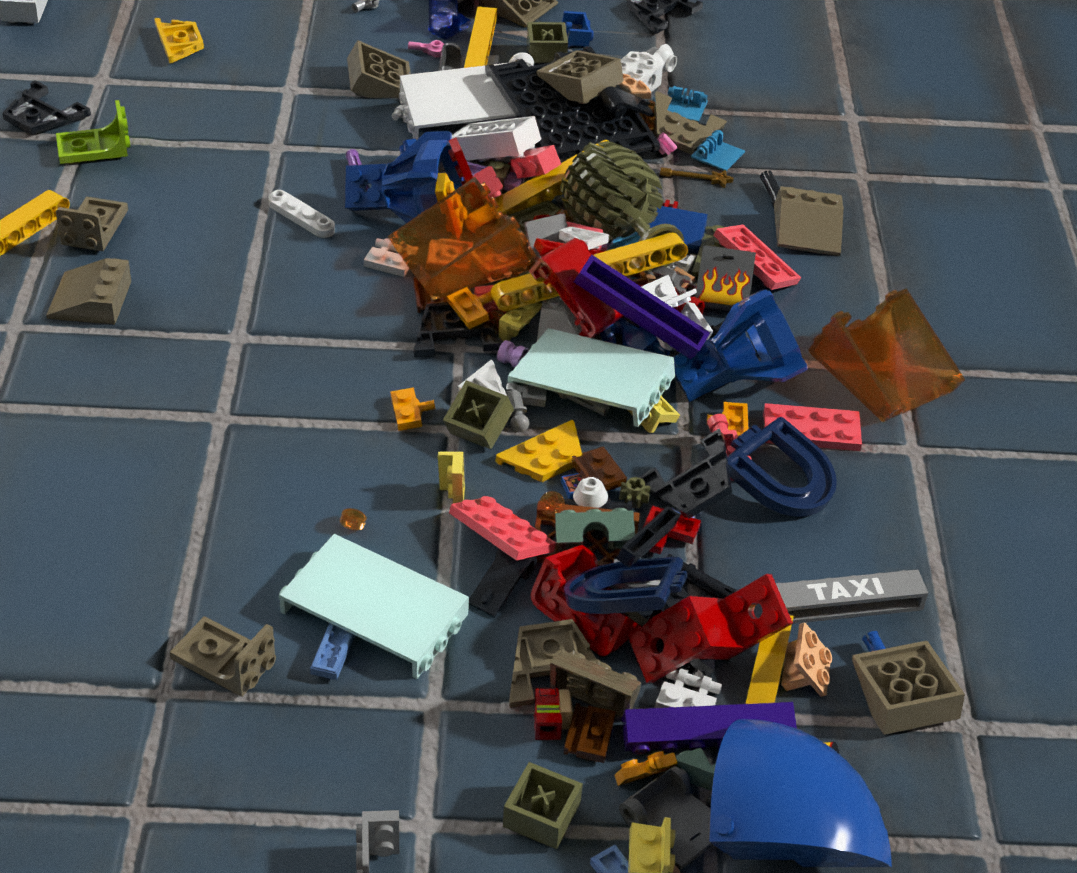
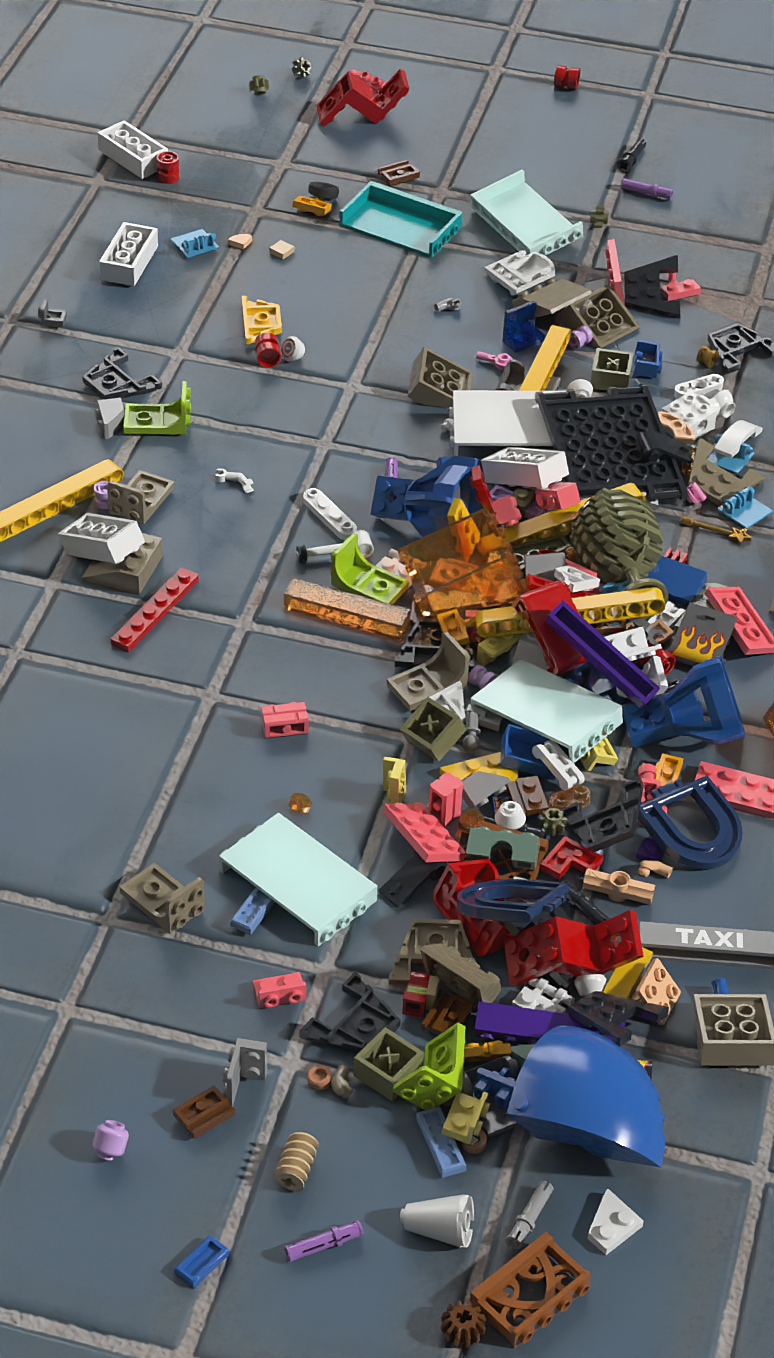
camera: 15 degrees right, 0 degrees up
light orange plate [390,387,436,431] -> none
dark tan slope [537,50,624,104] -> none
black piece [617,506,681,568] -> none
none -> white brick [58,513,145,564]
none -> lavender wheel [94,481,108,509]
none -> light grey slope [95,398,124,439]
none -> plate [111,567,199,653]
none -> white arm [215,469,254,493]
none -> coral bracket [253,972,307,1009]
none -> red wheel [254,332,281,368]
none -> coral brick [261,702,309,738]
none -> white cone [281,336,305,362]
none -> clear orange brick [284,578,410,641]
none -> white piece [296,530,374,562]
none -> black wing [299,971,401,1053]
none -> nougat tile [307,1065,332,1091]
none -> lime bracket [330,533,409,610]
none -> dark tan arm [330,1065,353,1099]
none -> dark tan bracket [386,632,470,711]
none -> lime bracket [393,1023,465,1110]
none -> coral brick [429,772,463,827]
none -> light grey slope [461,771,510,808]
none -> blue hips [474,1067,516,1109]
none -> blue container [500,724,561,780]
none -> white plate [532,740,584,790]
none -> clear orange plate [549,785,591,810]
none -> lavender wheel [568,325,593,349]
none -> black wing [568,991,669,1047]
none -> white cone [574,974,607,997]
none -> light nougat piece [583,869,655,904]
none -> dark purple plate [636,837,664,861]
none -> light nougat arm [637,860,673,878]
none -> white beam [674,374,724,400]
none -> pearl gold wheel [696,345,719,368]
none -> white slope [714,420,763,458]

